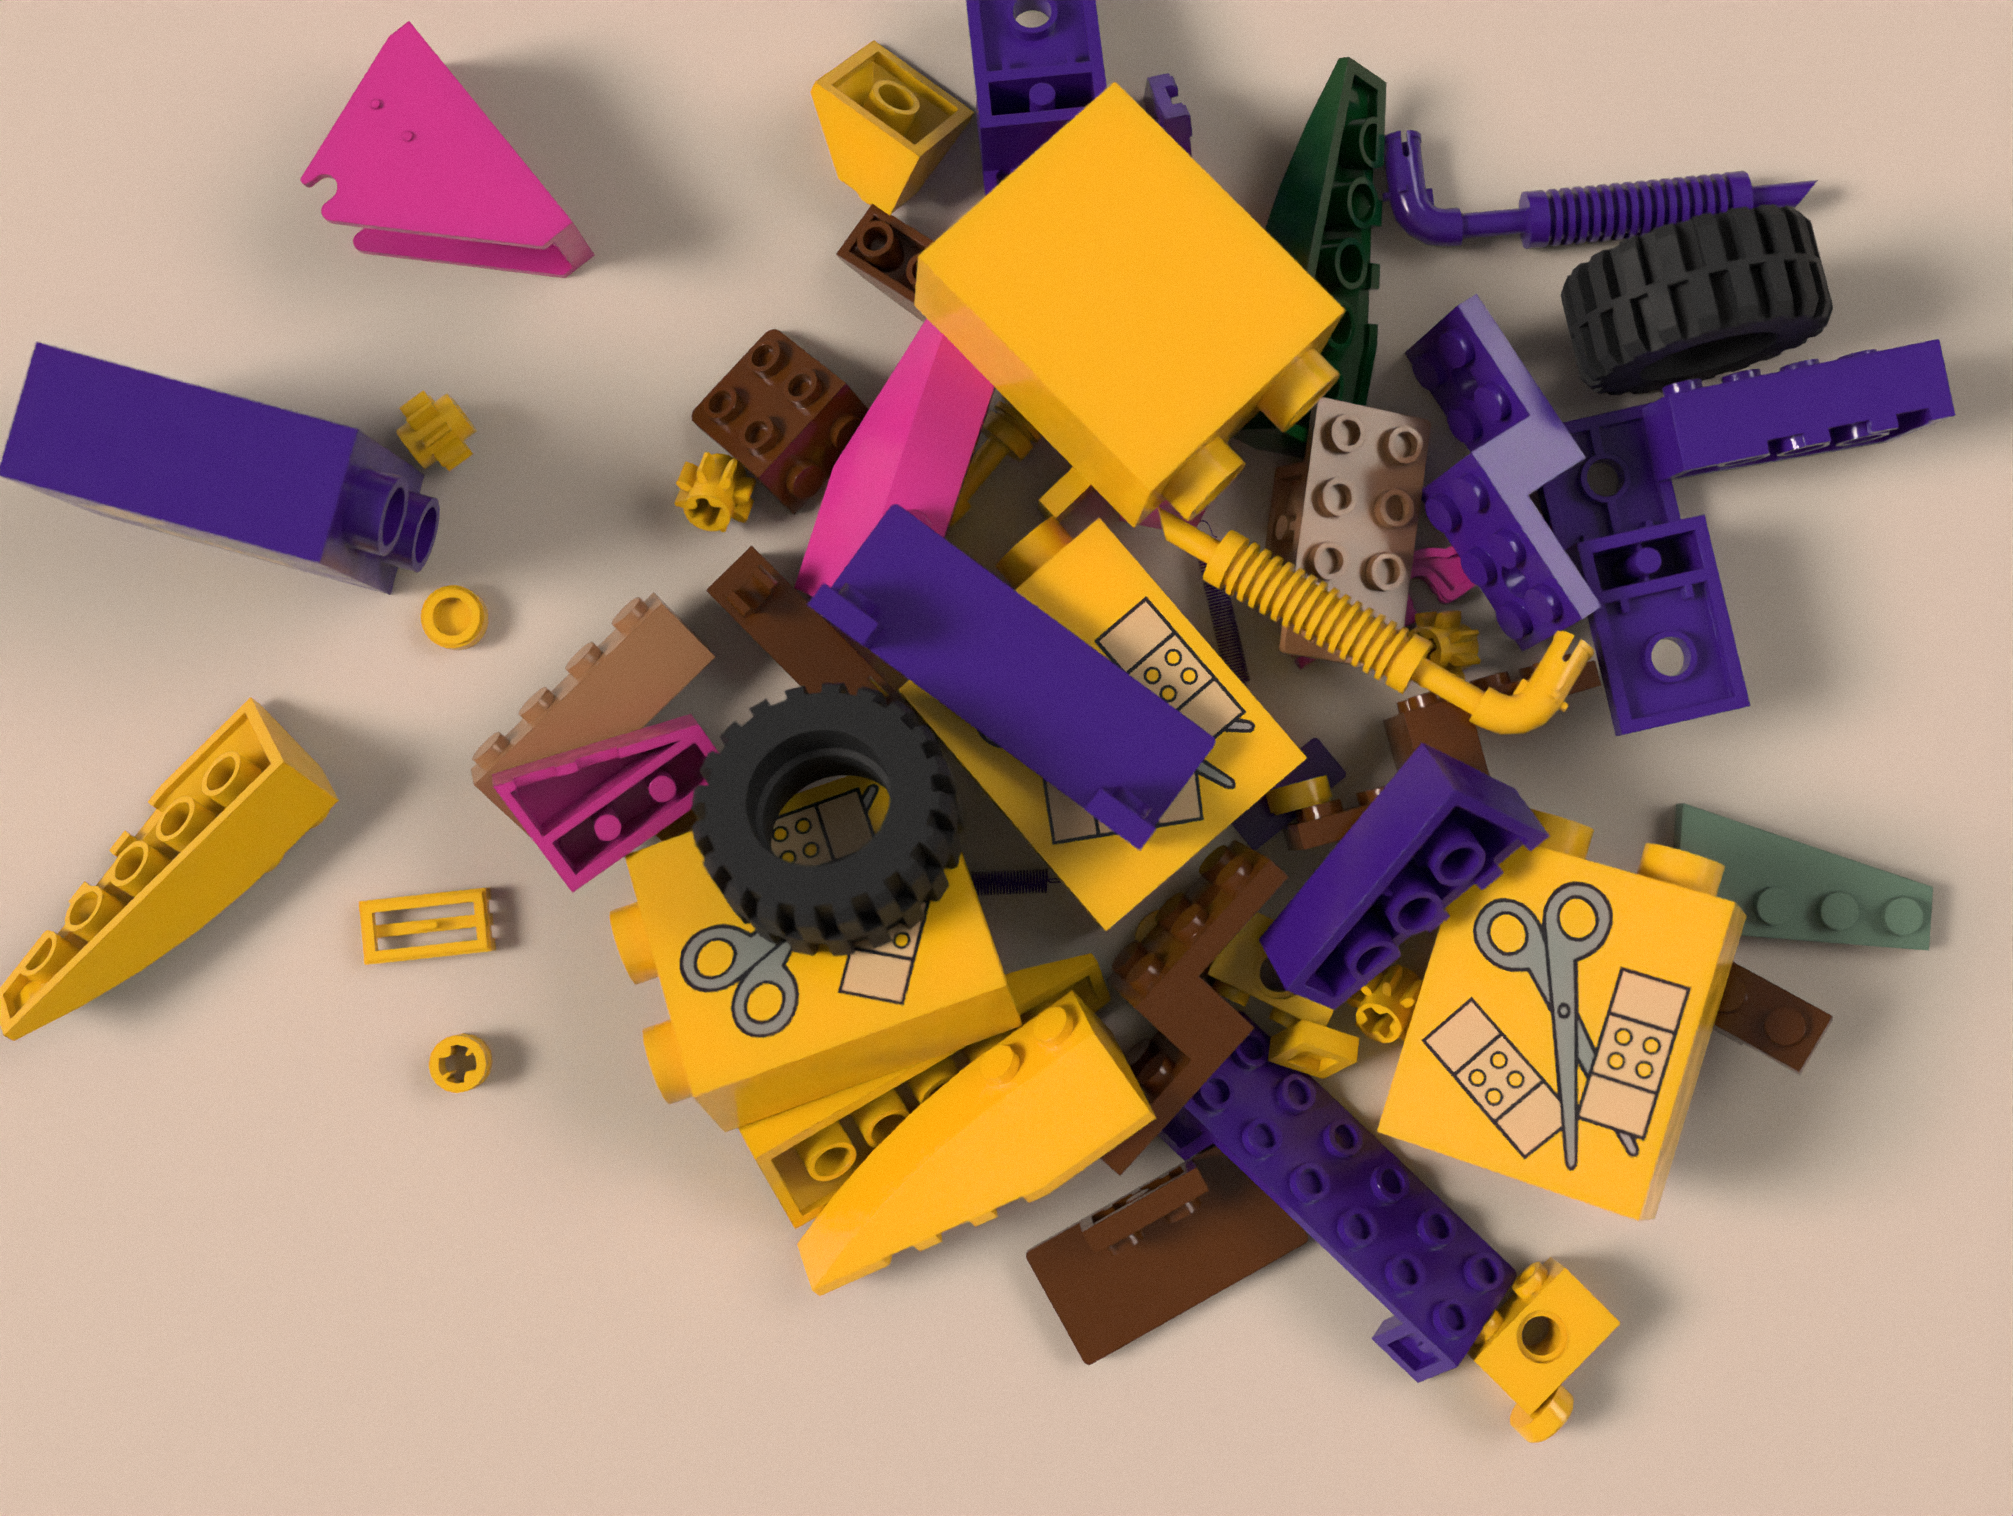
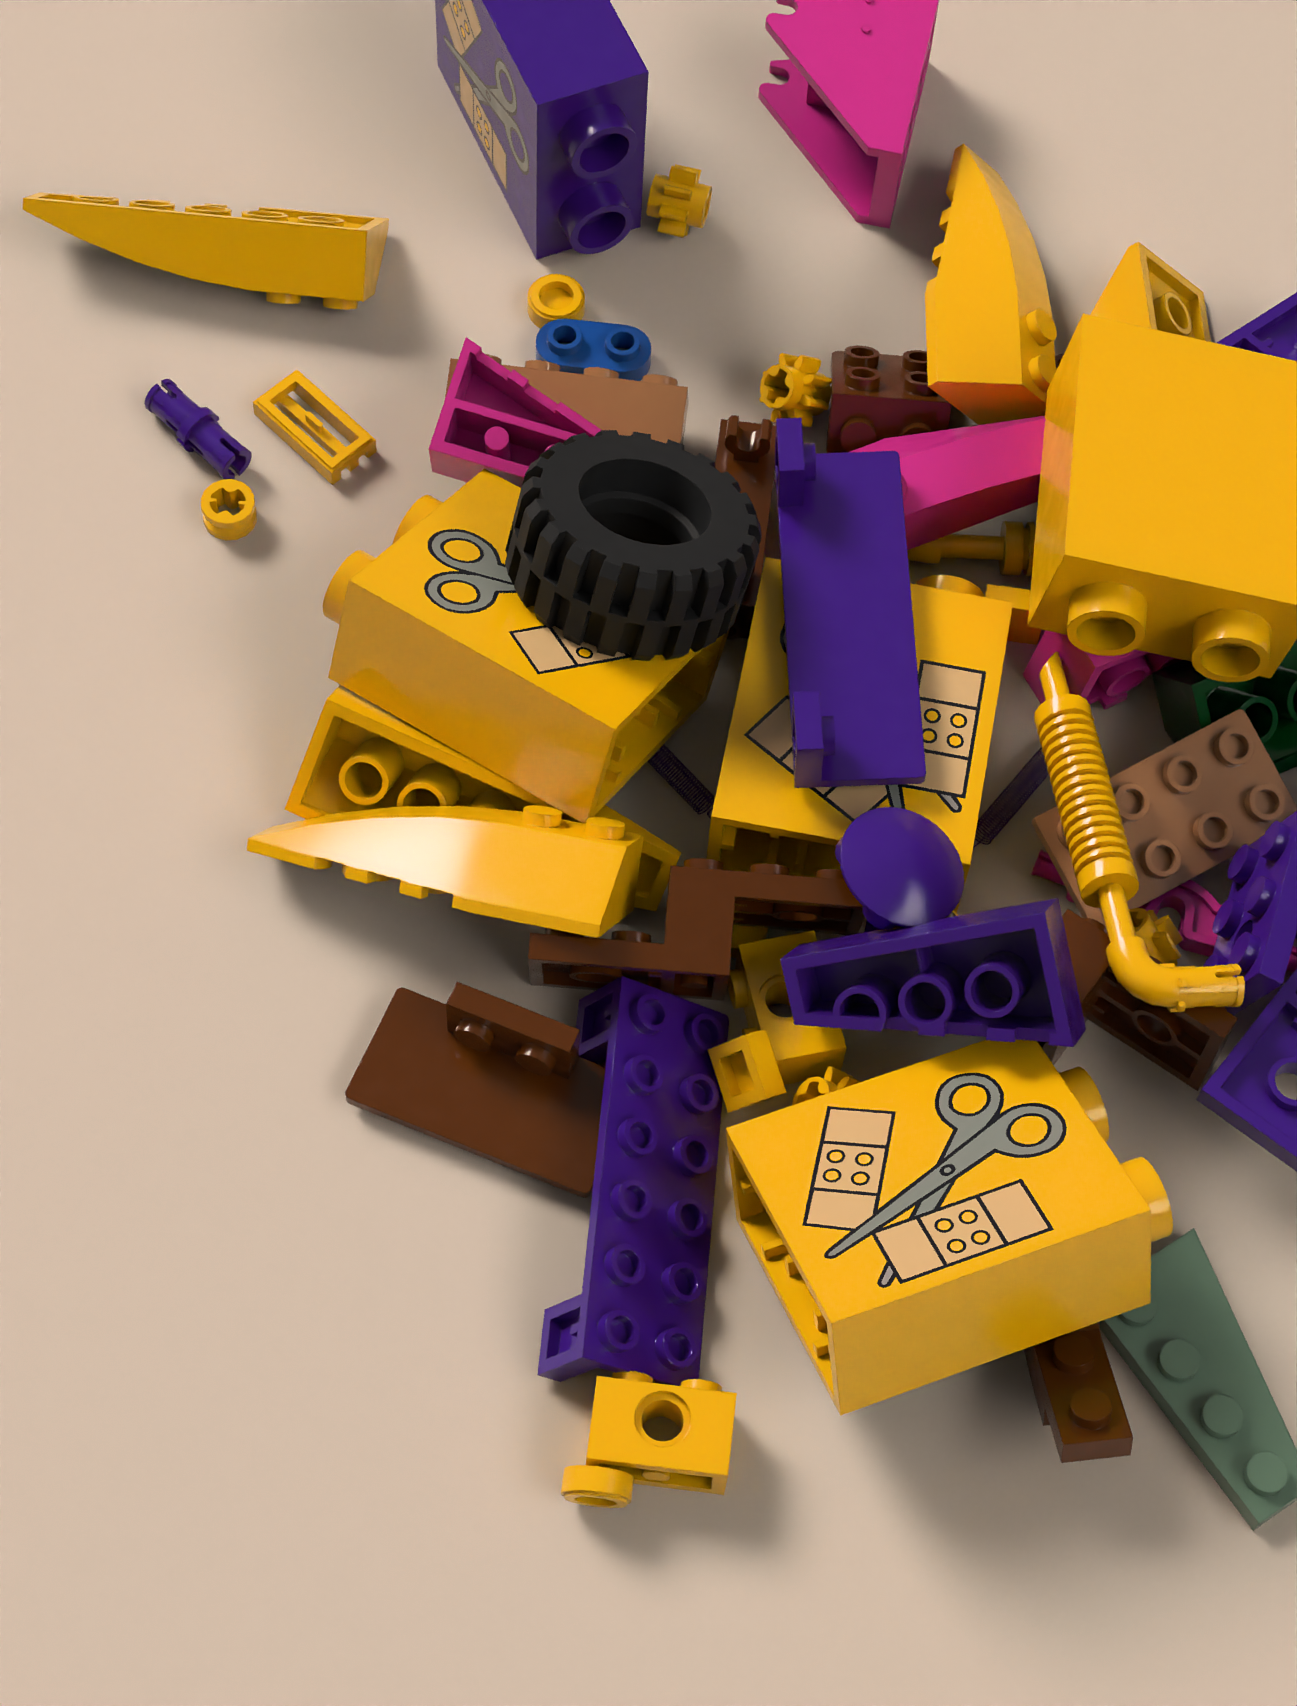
camera: 50 degrees right, 25 degrees down
none -> dark purple pin [144,379,252,479]
none -> blue plate [536,319,651,381]
none -> dark purple dish [835,807,964,930]
none -> yellow wedge [925,144,1057,425]

